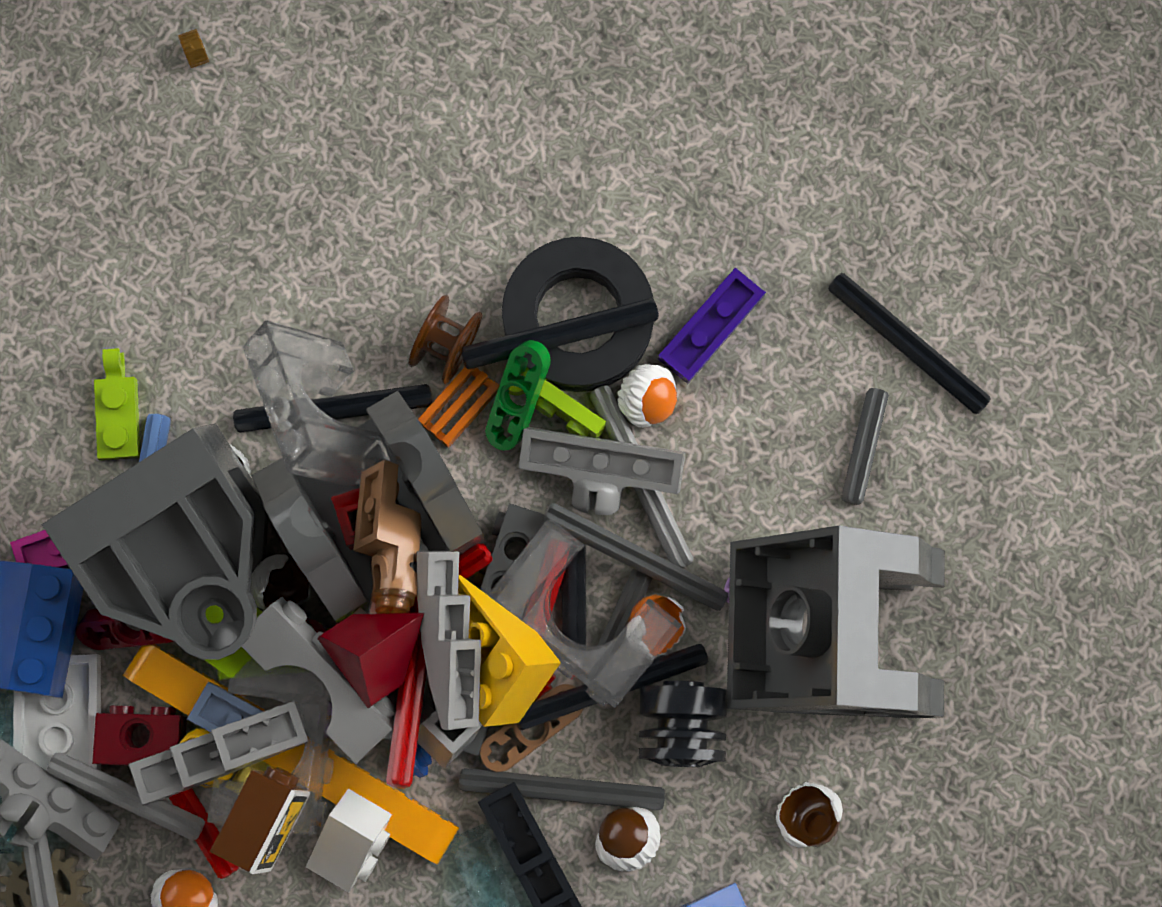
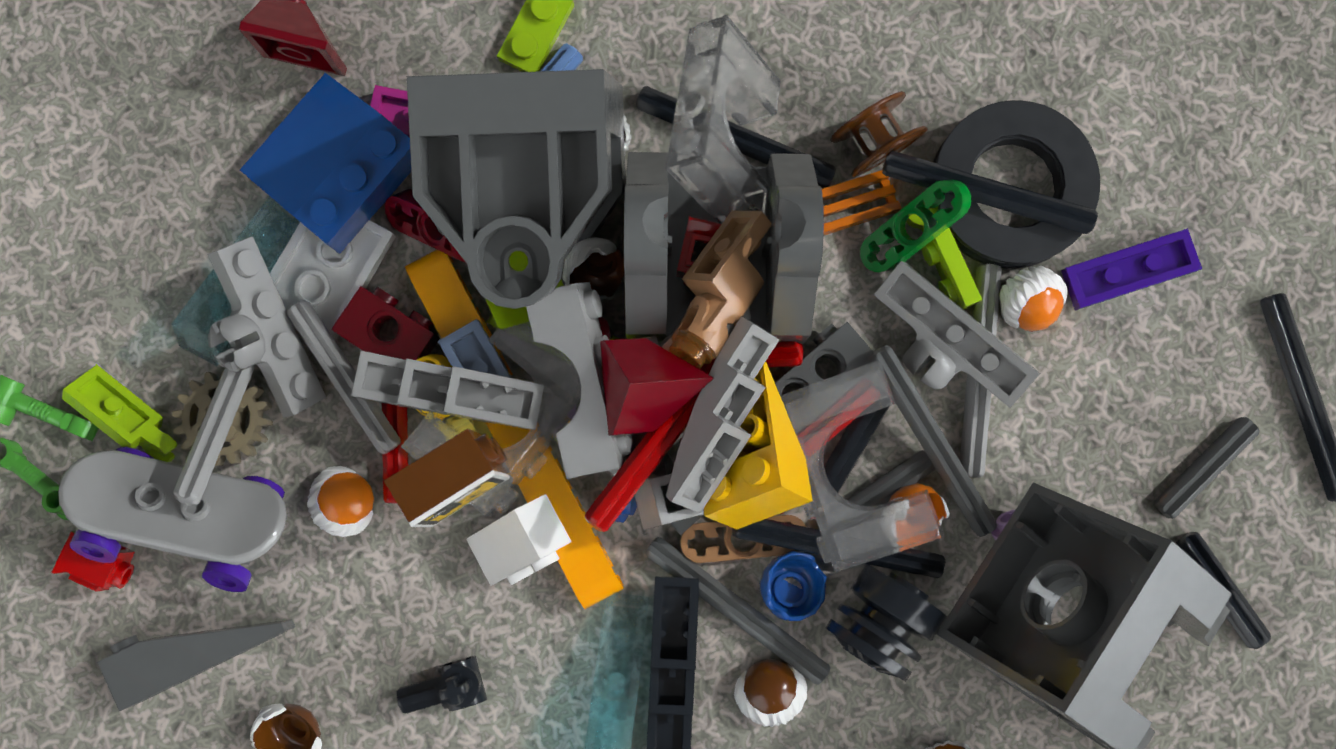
camera: 30 degrees right, 5 degrees up
none -> blue hair [759,551,827,621]
none -> black axle [1176,532,1271,649]

